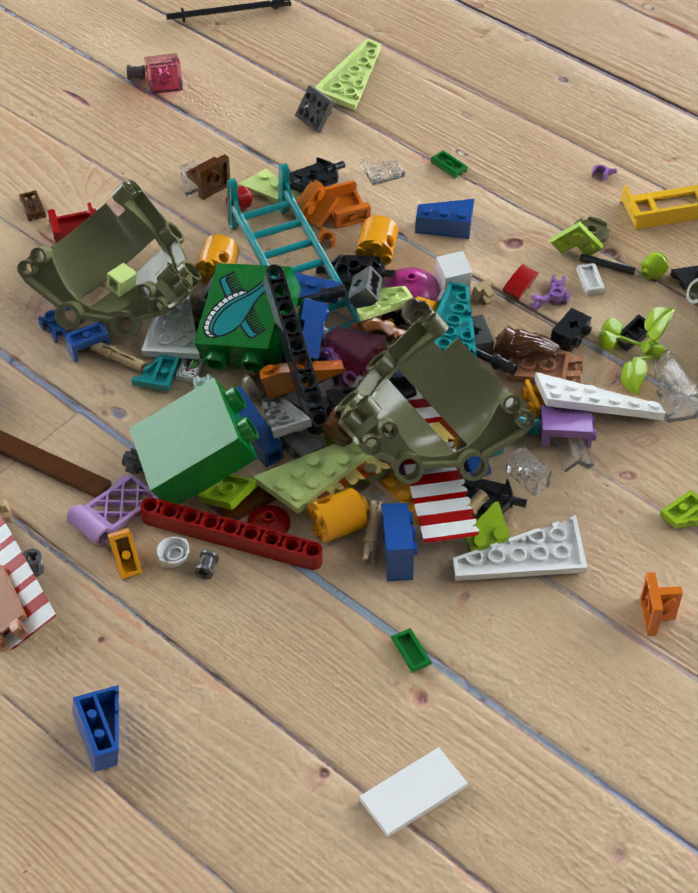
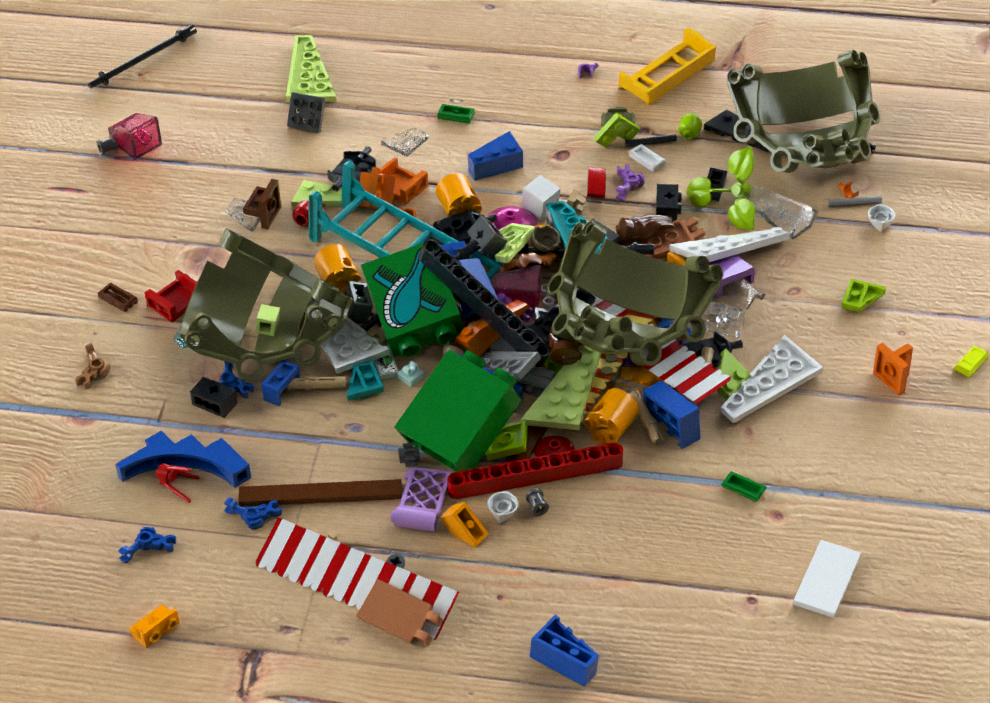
camera: 30 degrees left, 5 degrees down
none -> black brick [190,377,237,418]

